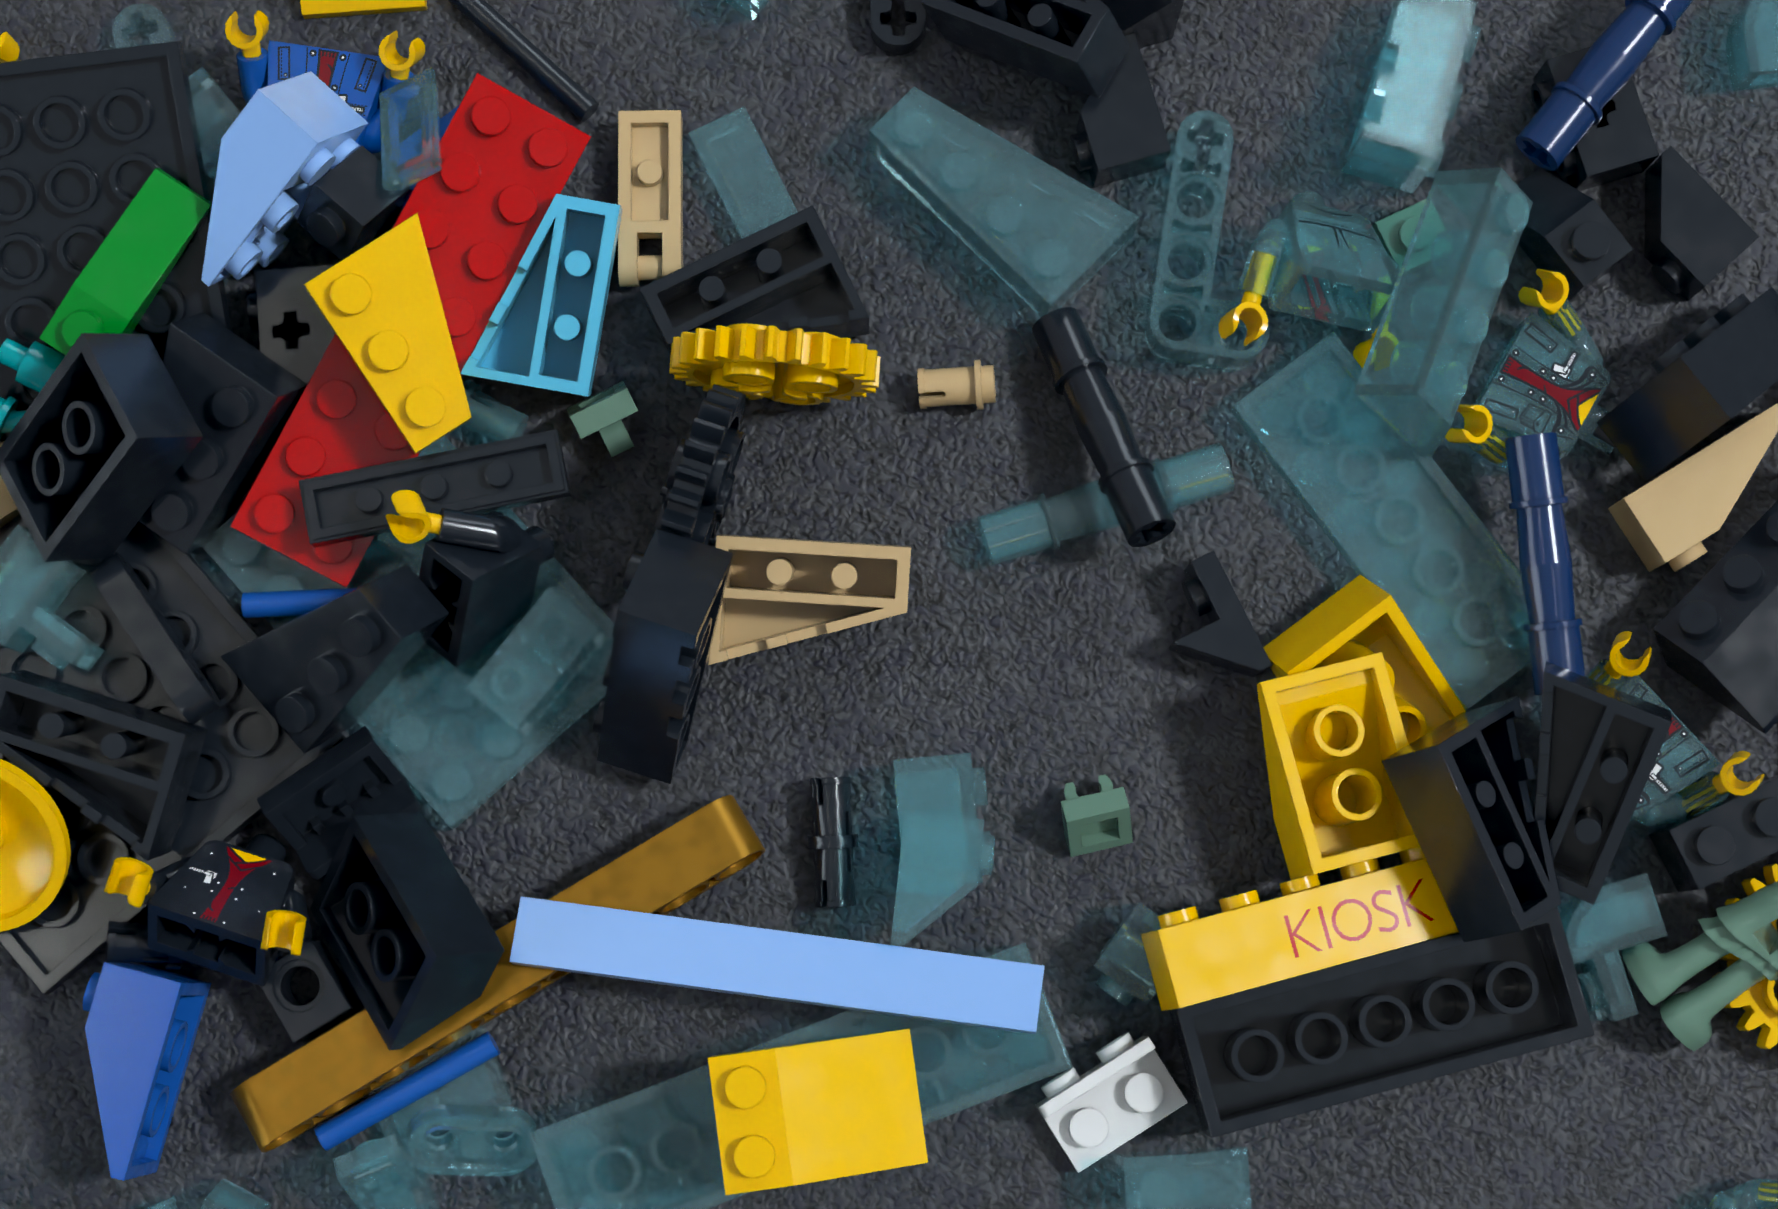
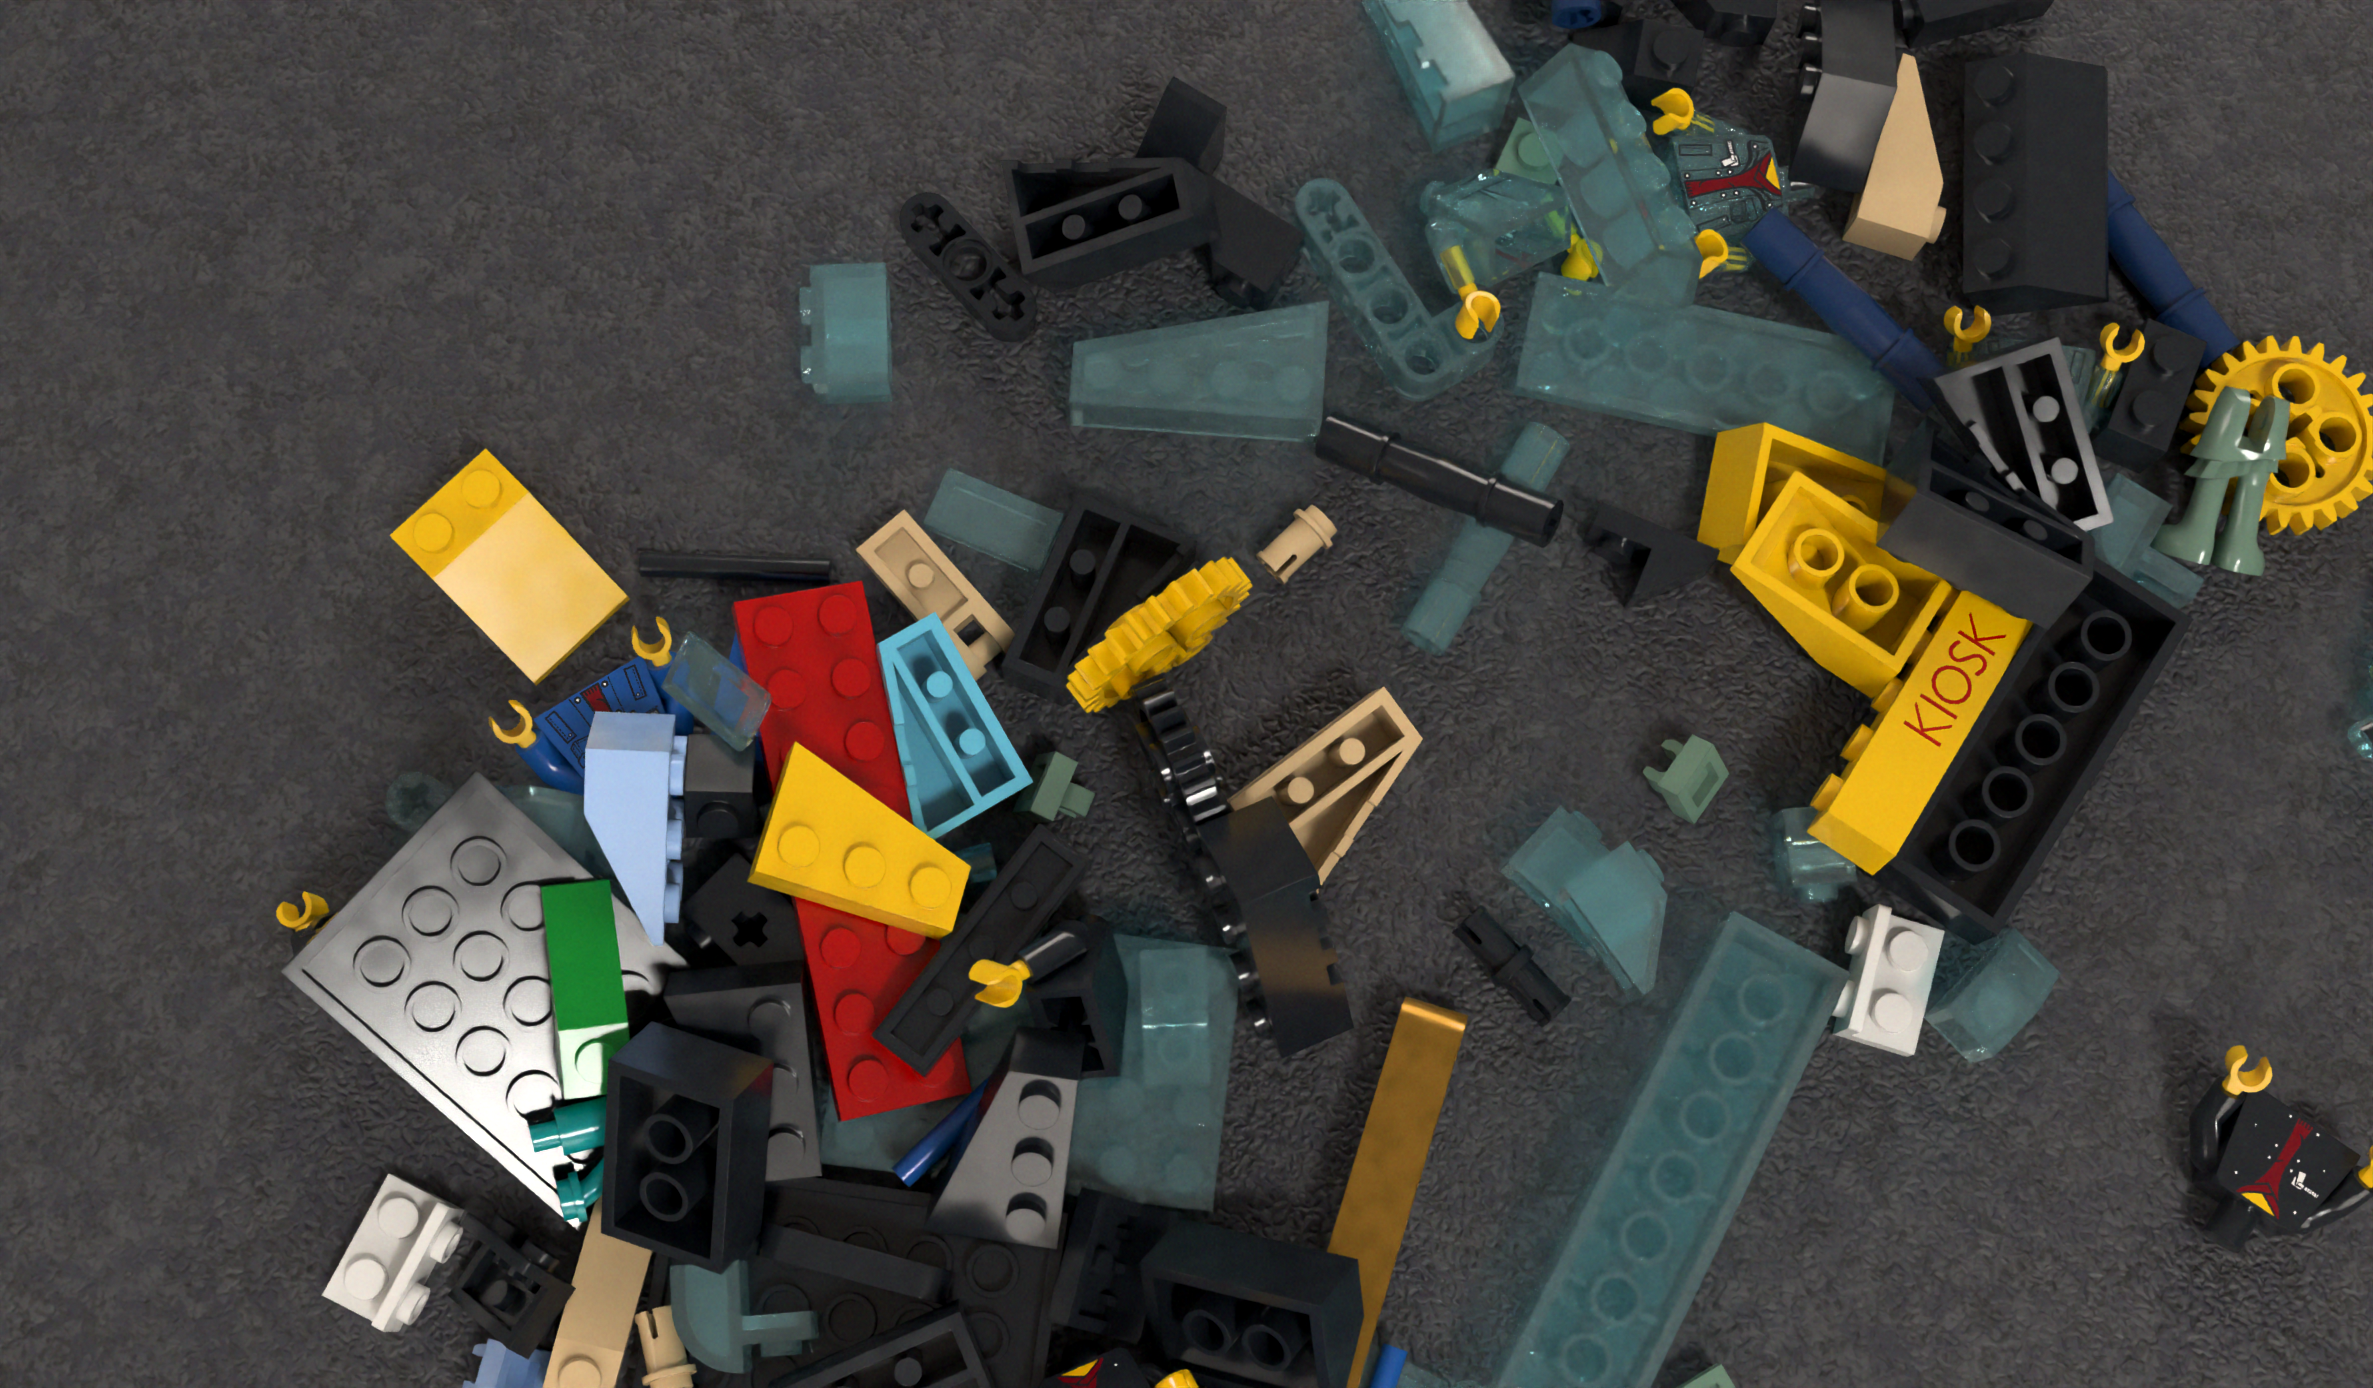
camera: 45 degrees left, 5 degrees down
light blue tile [509,896,1045,1035] -> none
yellow slope [708,1028,928,1195] -> none

